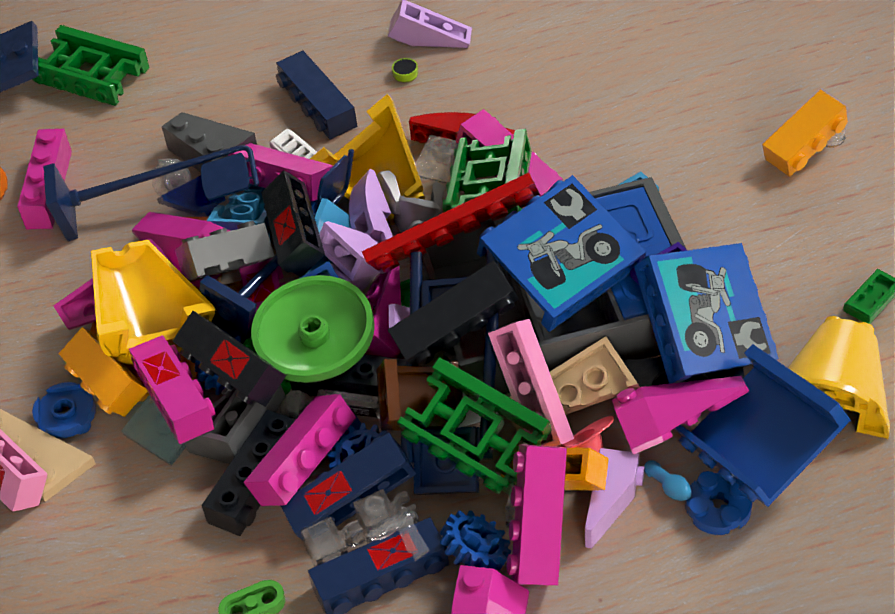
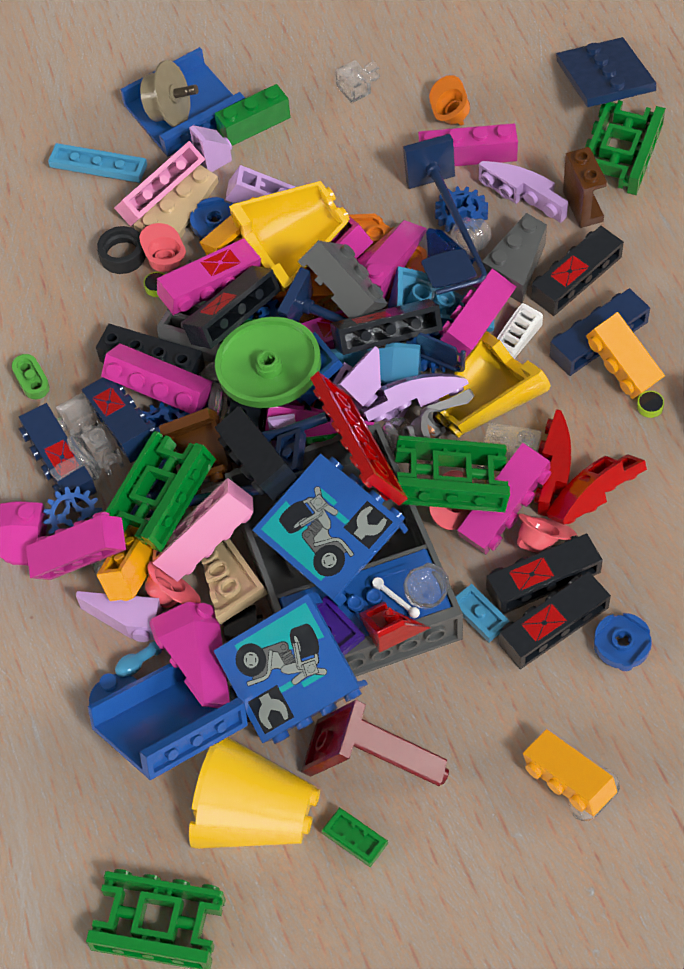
camera: 85 degrees right, 10 degrees up
none -> black tyre [97,226,146,274]
none -> coral piece [139,223,186,273]
none -> black tile [143,272,165,297]
none -> lavender slope [225,165,295,203]
none -> piece [301,700,449,786]
none -> red slope [359,601,431,653]
none -> white hinge [372,577,420,618]
none -> clear hair [403,563,450,610]
none -> blue gear [435,186,488,235]
none -> lavender slope [479,161,568,223]
none -> black brick [486,533,603,615]
none -> black brick [499,572,611,670]
none -> coral piece [517,514,577,553]
none -> black brick [531,226,624,316]
none -> red slope [547,454,647,525]
none -> reddish brown panel [563,147,607,228]
none -> light orange brick [586,312,665,399]
none -> blue plate [594,613,652,671]

